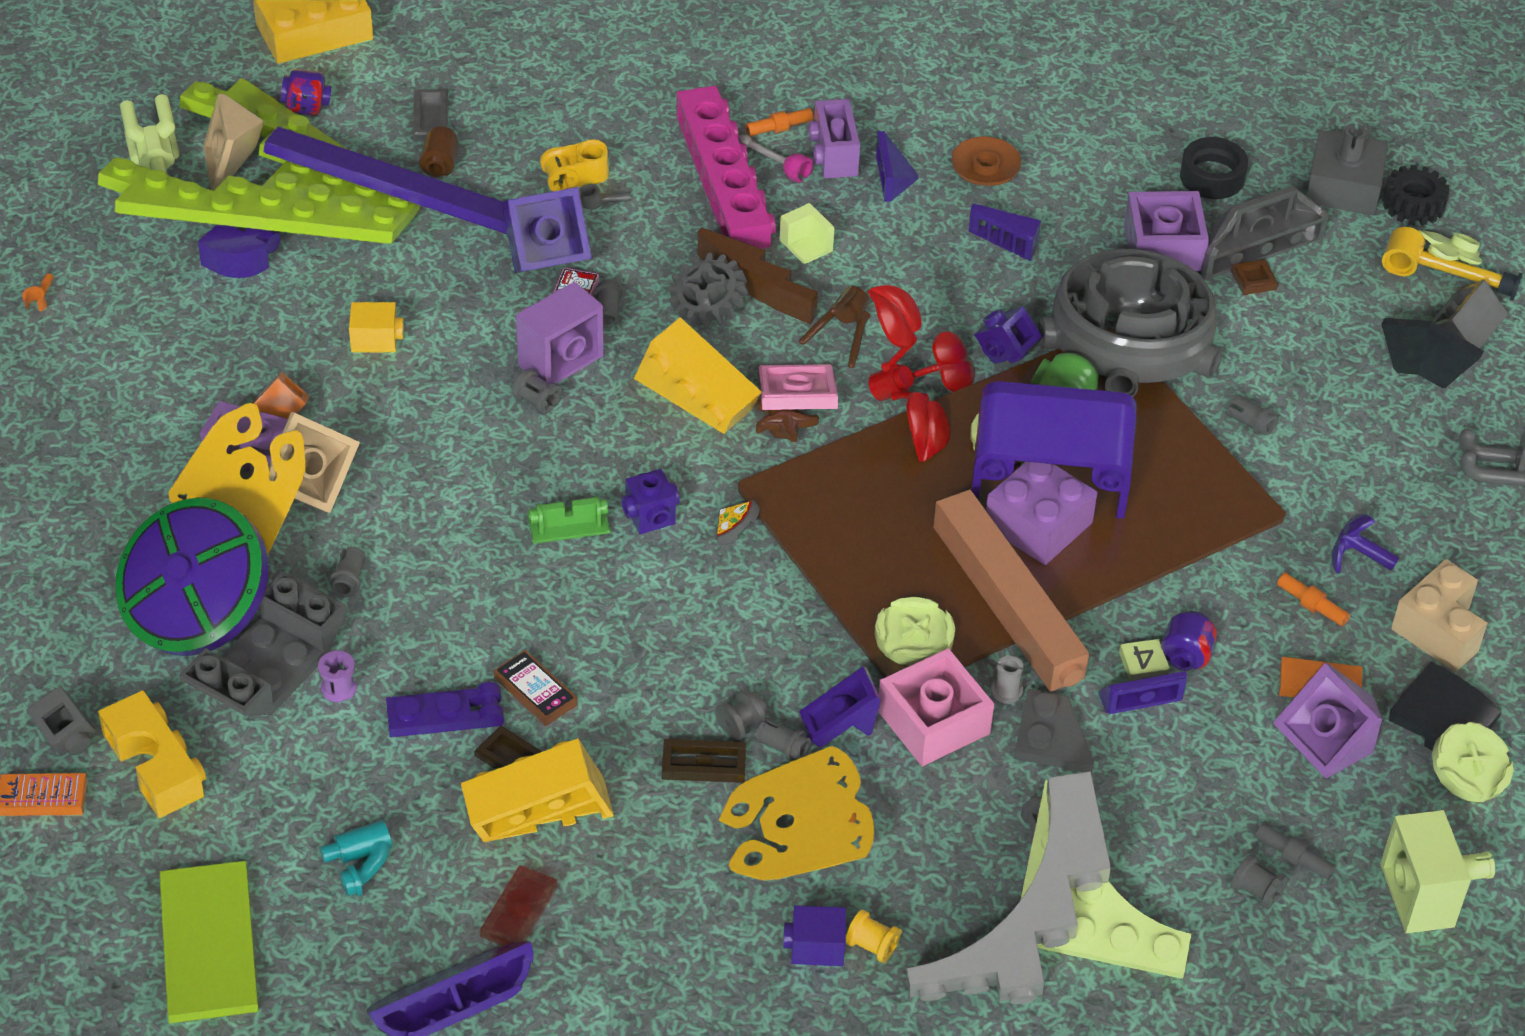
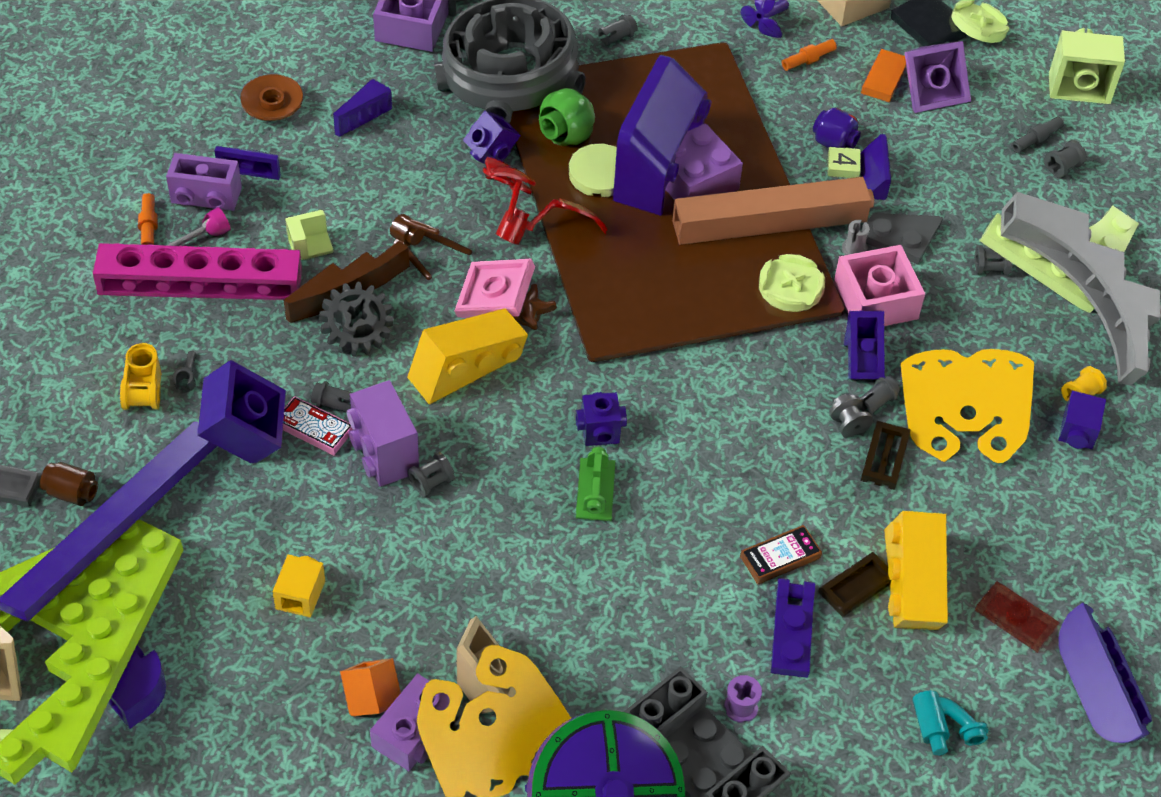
camera: 75 degrees left, 5 degrees up
dark grey pin [329,546,366,597] -> none
tile [716,500,760,545] -> none

